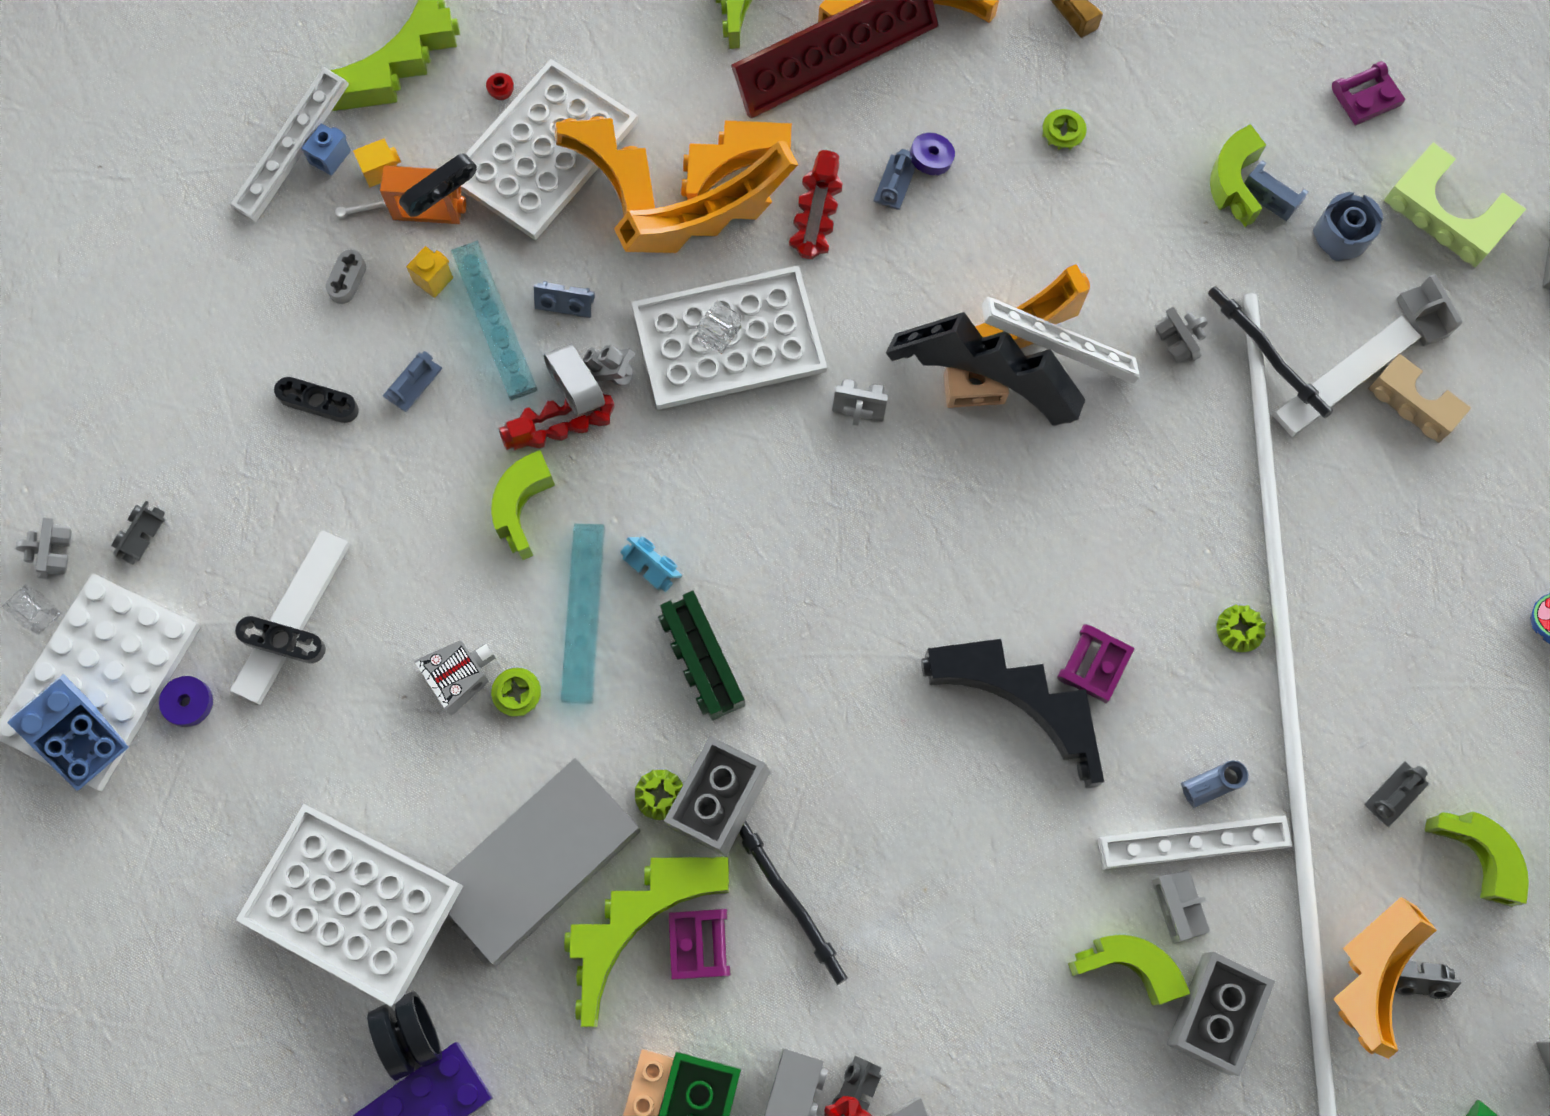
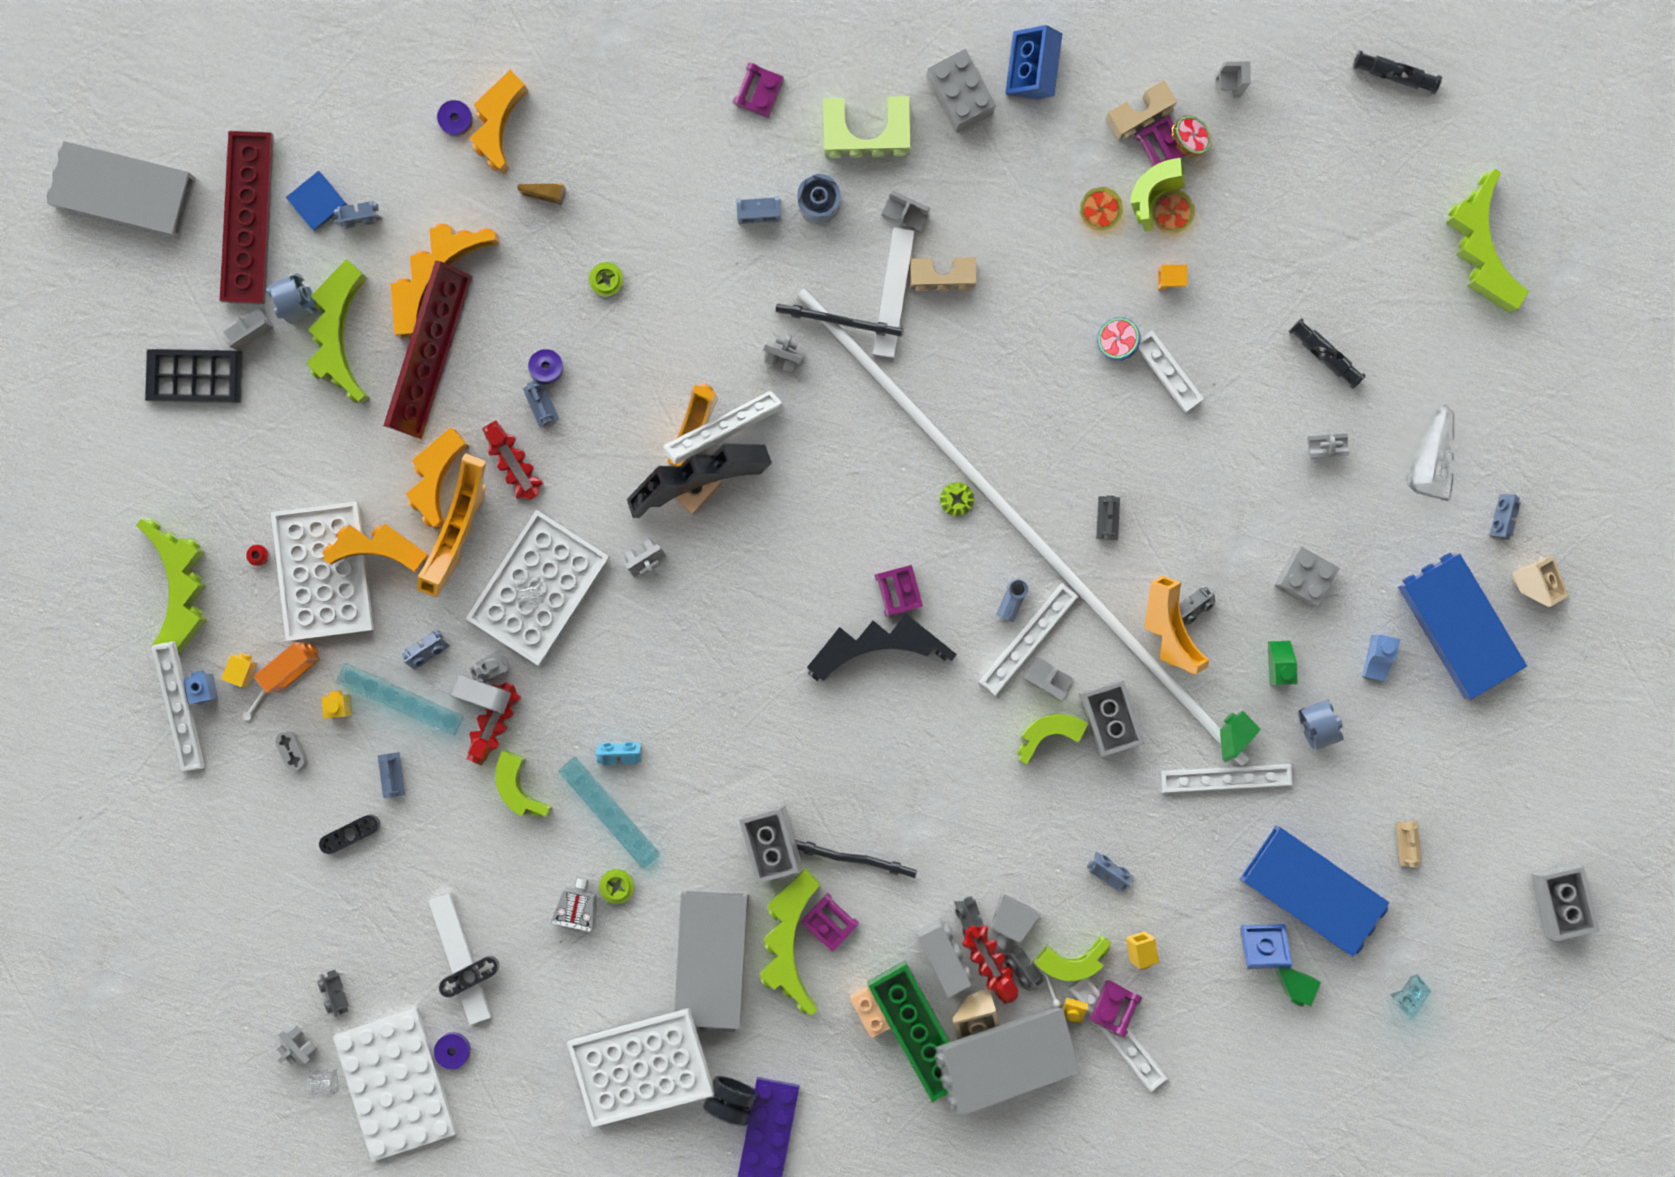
camera: 40 degrees left, 15 degrees up
medium blue slope [7,674,129,791] -> none
black beam [399,153,477,217] -> none
lime gear [635,769,683,820] -> none
dark green brick [658,590,745,721] -> none
lime arch [1210,124,1266,227] -> none
lime arch [1425,811,1529,907] -> none

